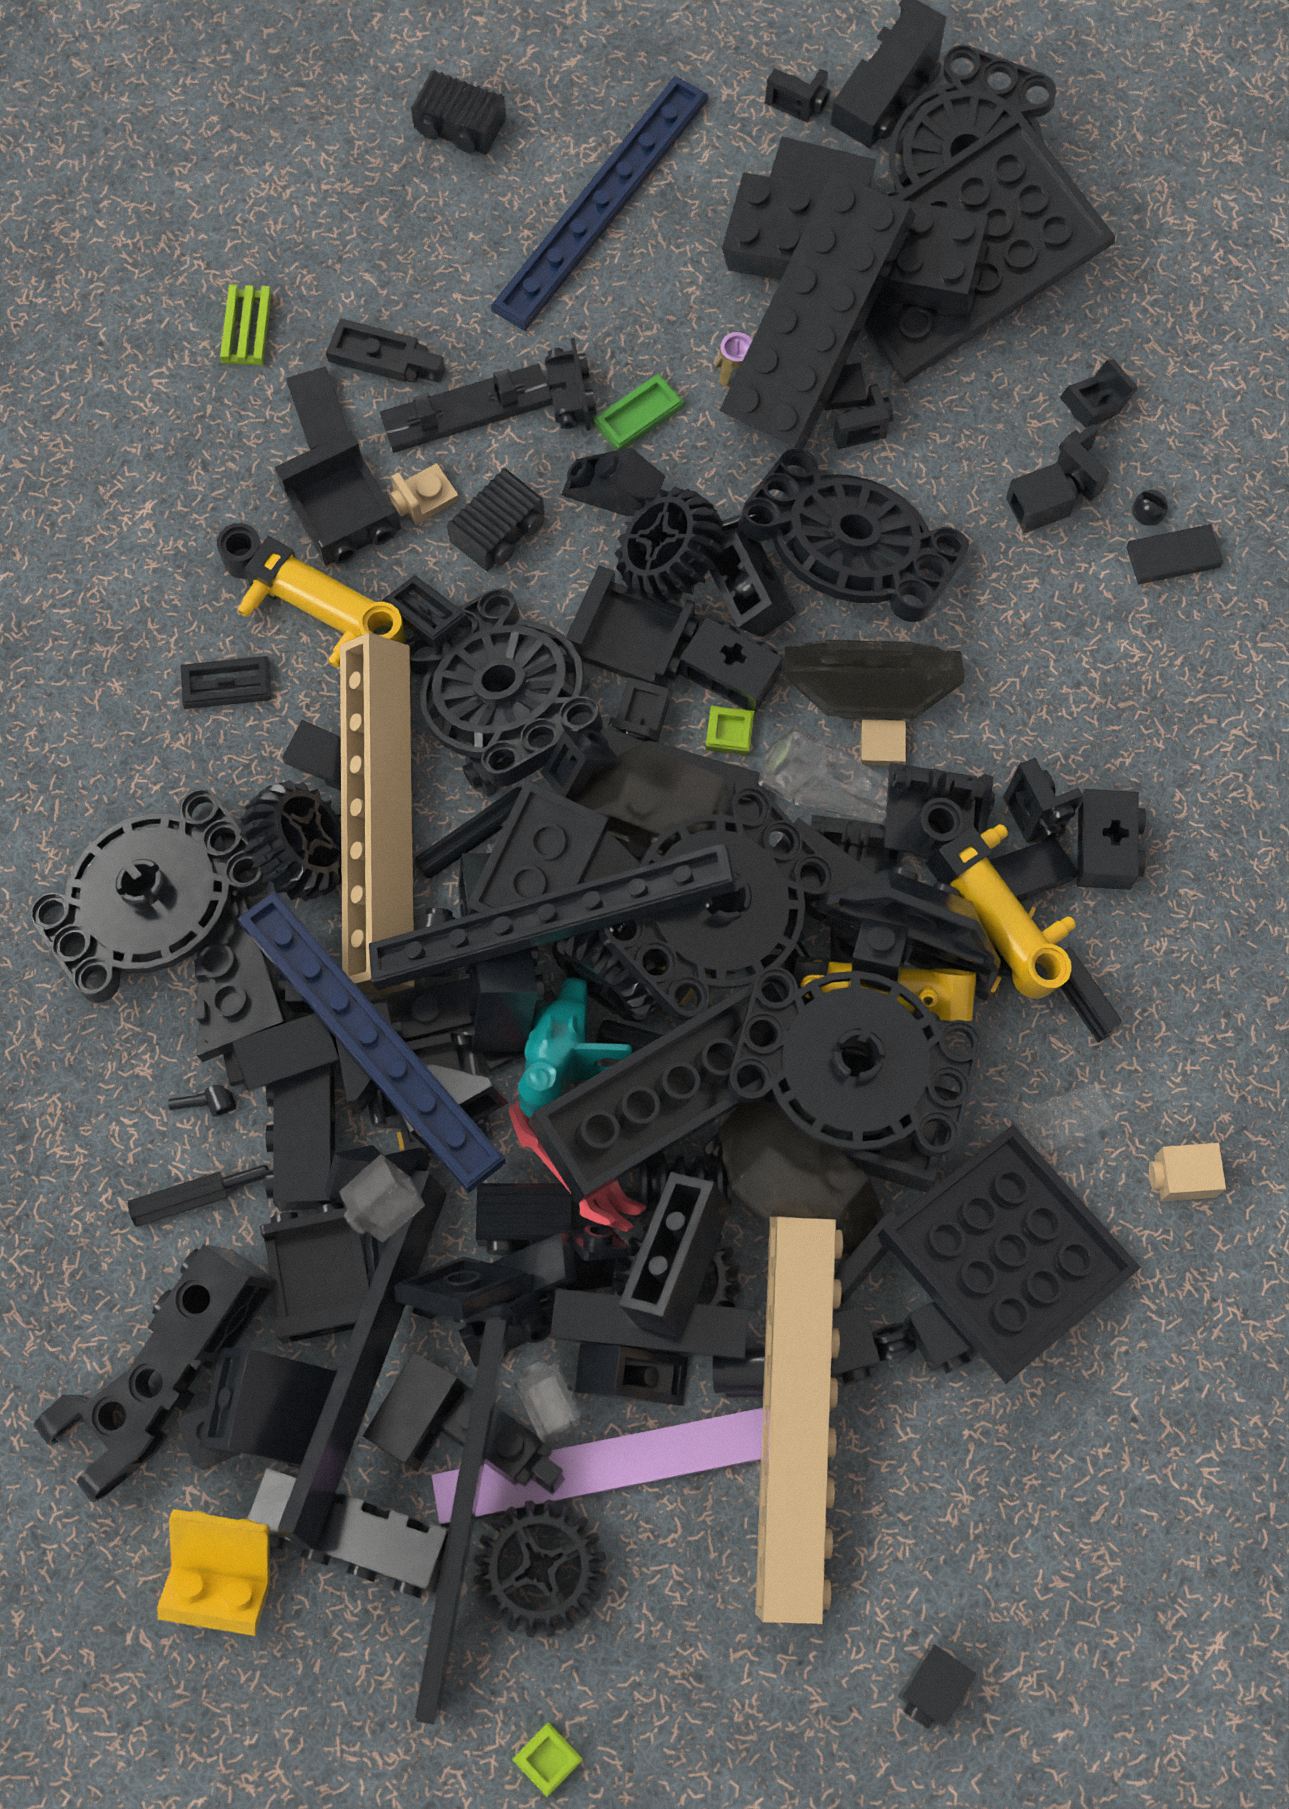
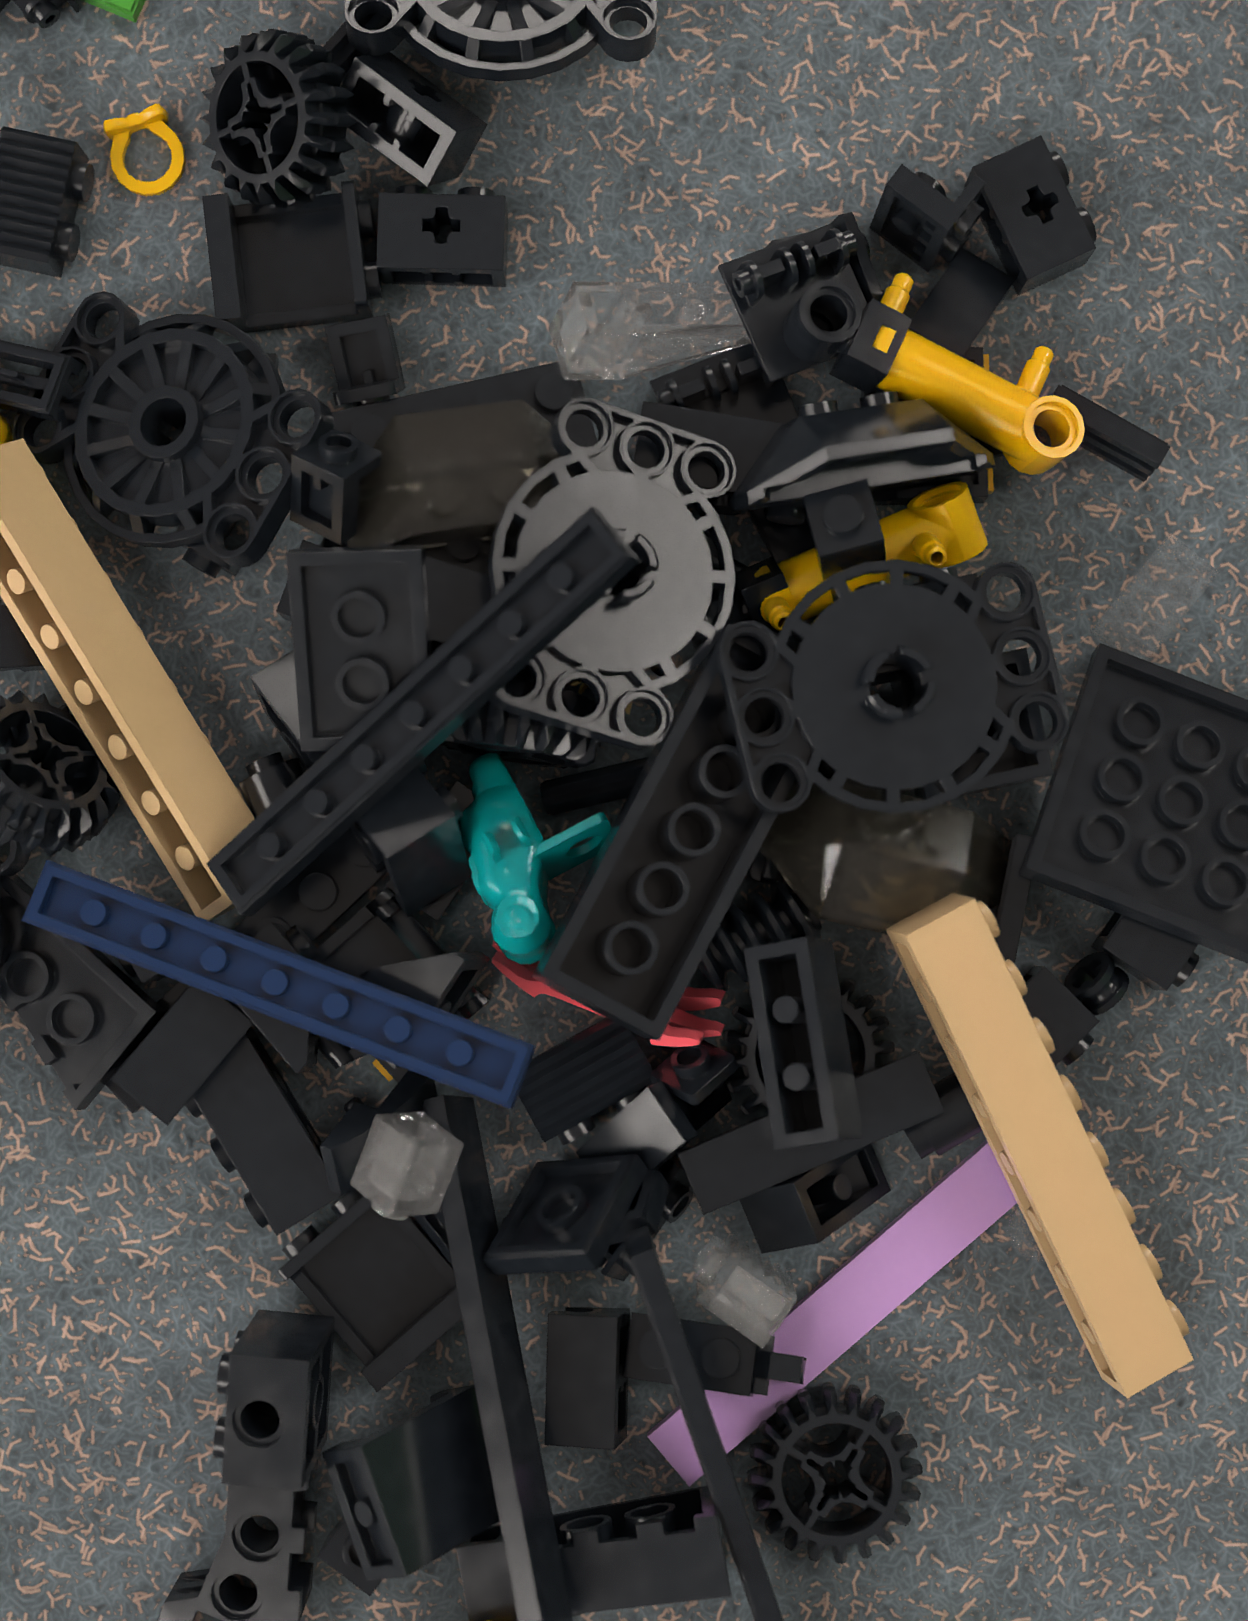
camera: 30 degrees left, 15 degrees up
black axle [128,1164,269,1227] -> none
black hand [168,1085,236,1117] -> none
black axle [415,787,522,879] -> none
black slope [561,447,666,517] -> none
lime tile [705,706,754,756] -> none
clear smoke wedge [784,639,965,720] -> none
tan tile [860,719,906,766] -> none
none -> yellow piece [103,103,186,196]

